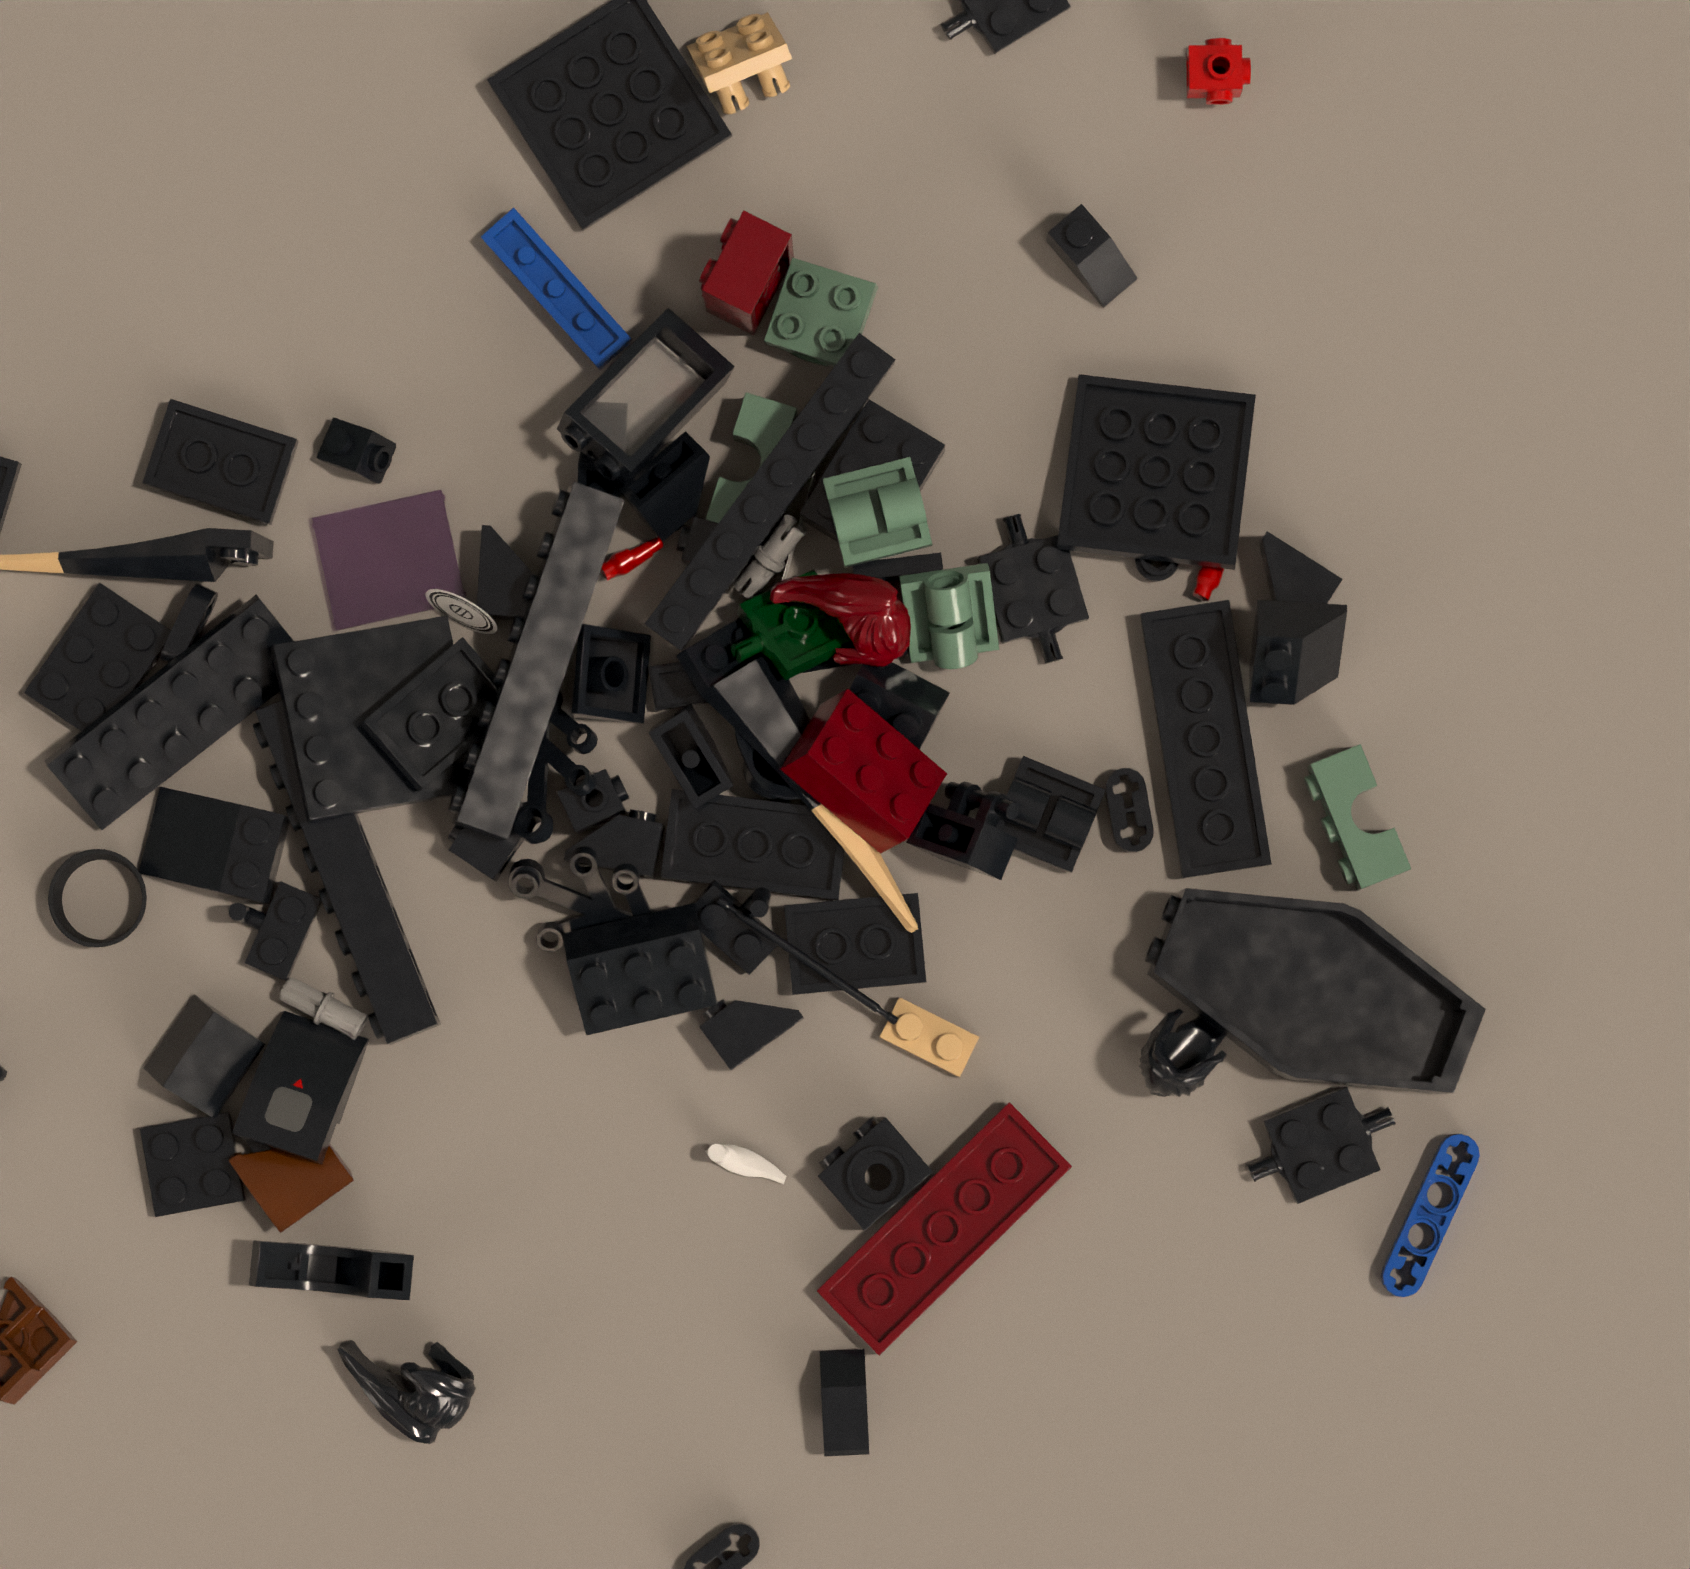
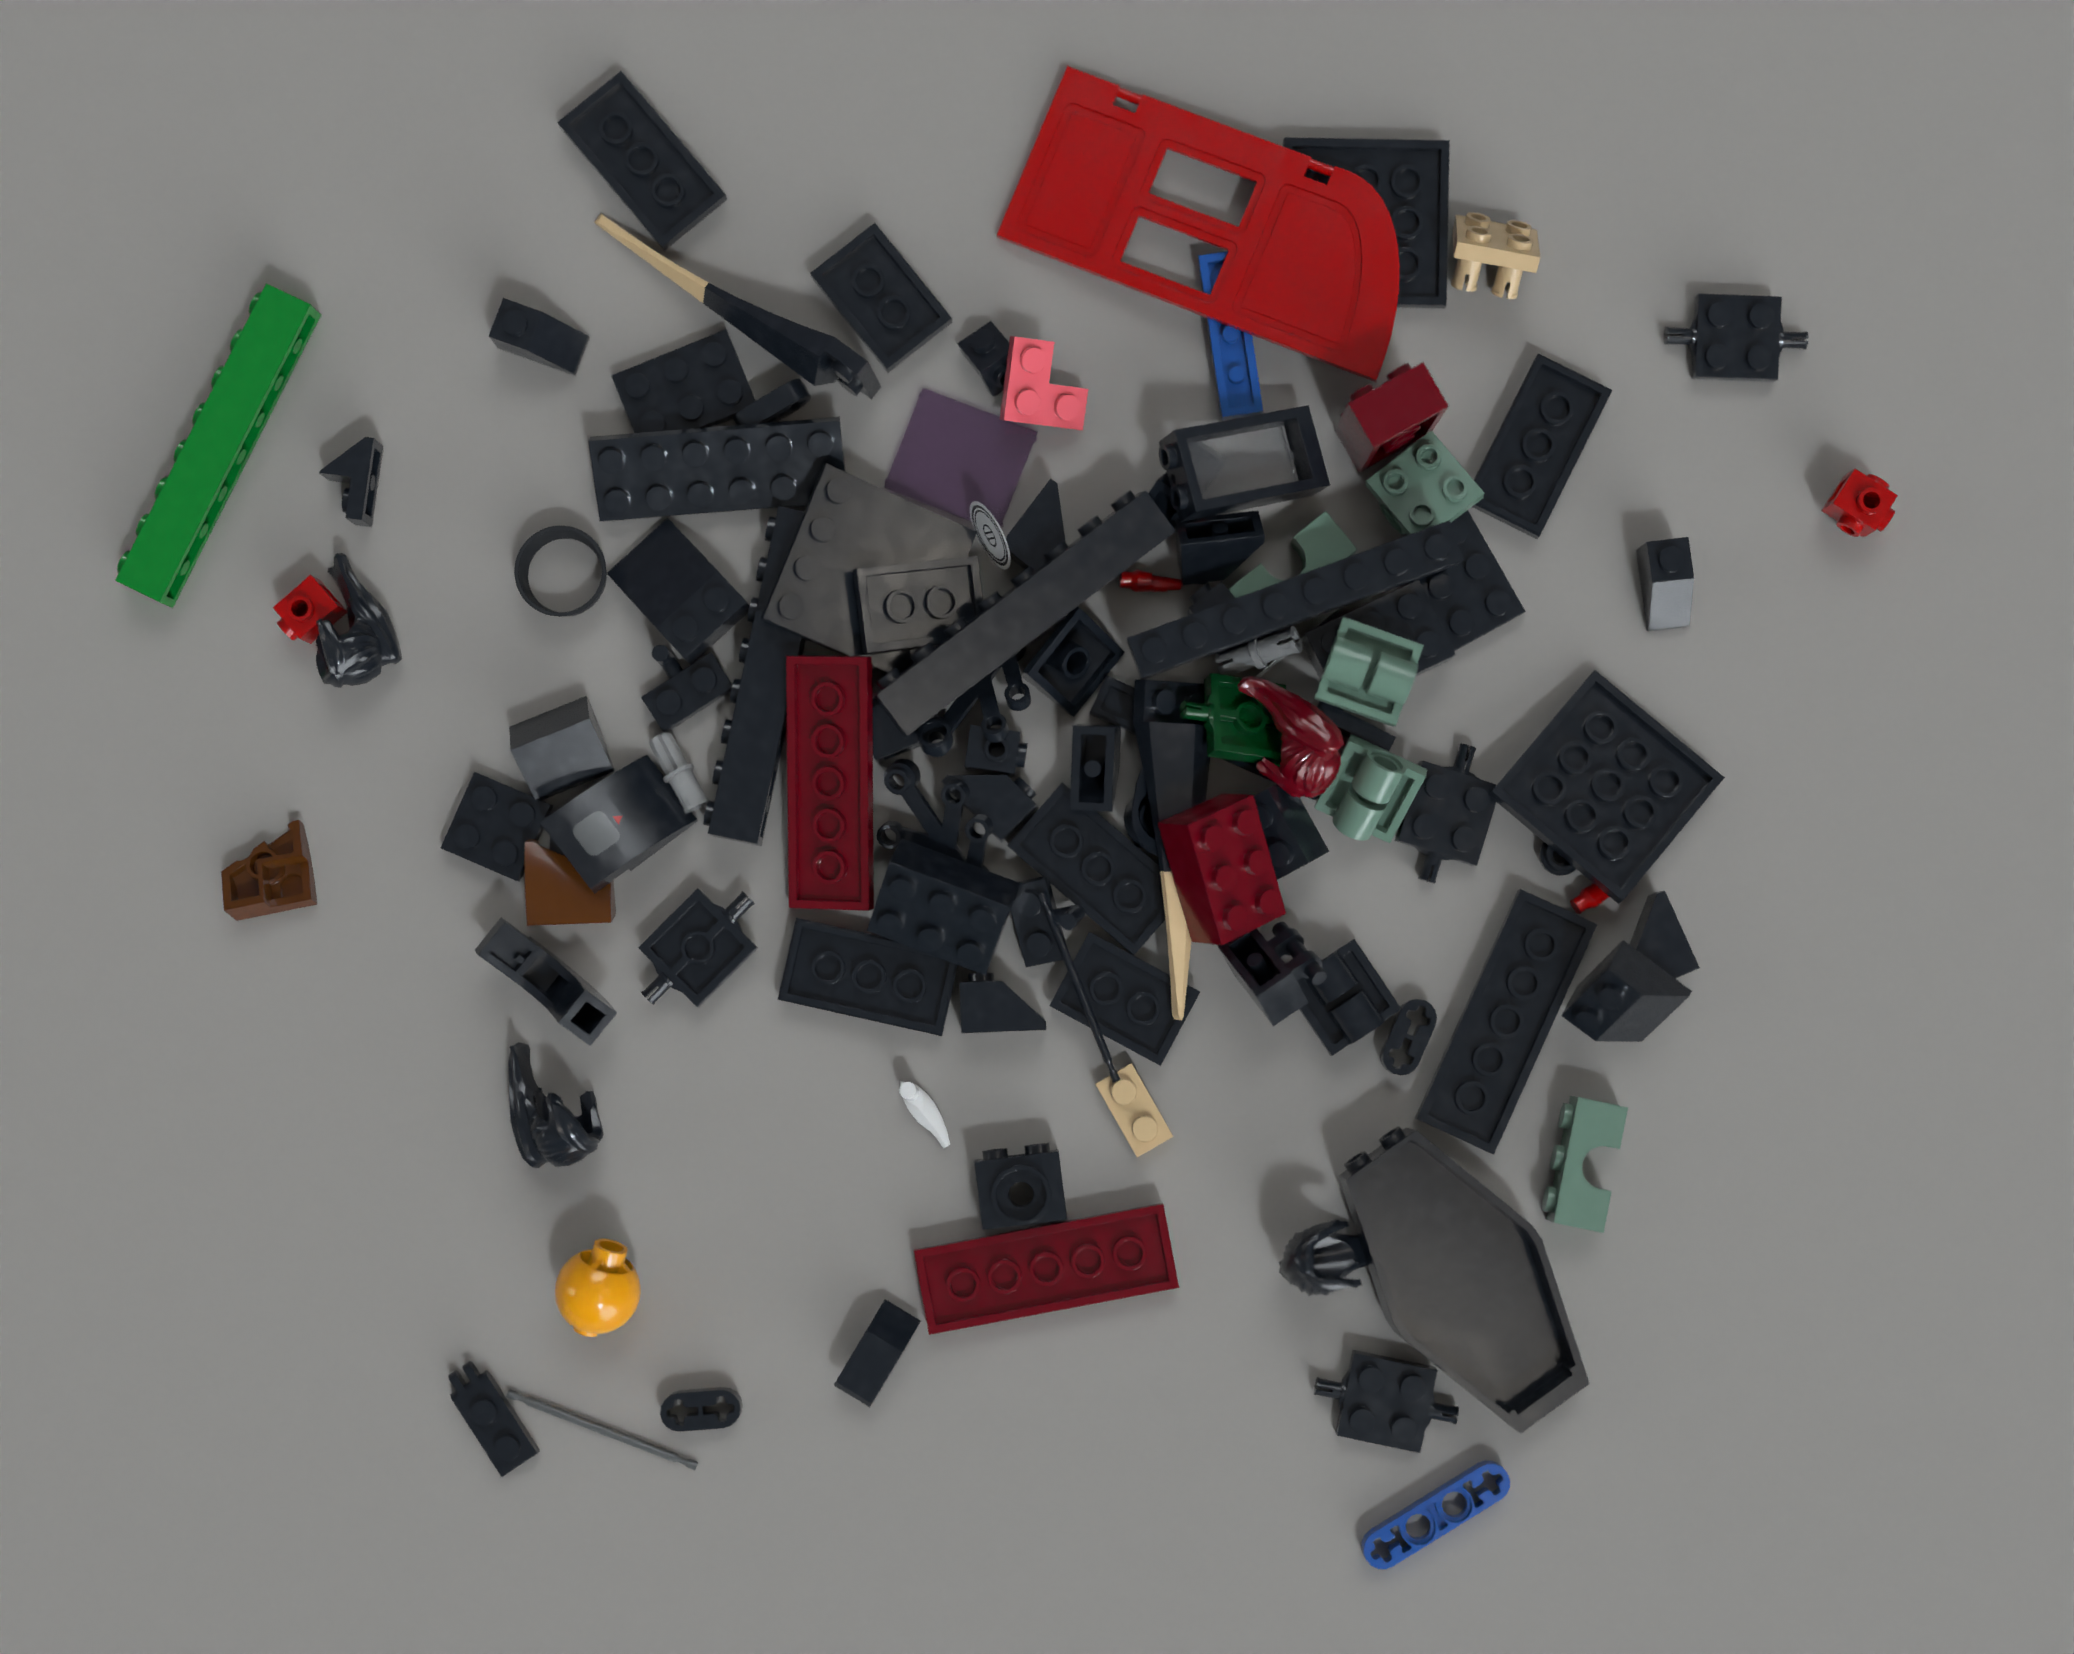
camera: 30 degrees right, 0 degrees up
none -> light orange brick [555,1239,641,1337]
none -> black plate [638,888,758,1007]
none -> black plate [778,918,958,1036]
none -> dark red plate [786,655,874,911]
none -> red door [997,66,1400,382]
none -> coral plate [999,336,1088,430]
none -> black plate [1404,510,1526,652]
none -> black plate [1472,353,1612,539]

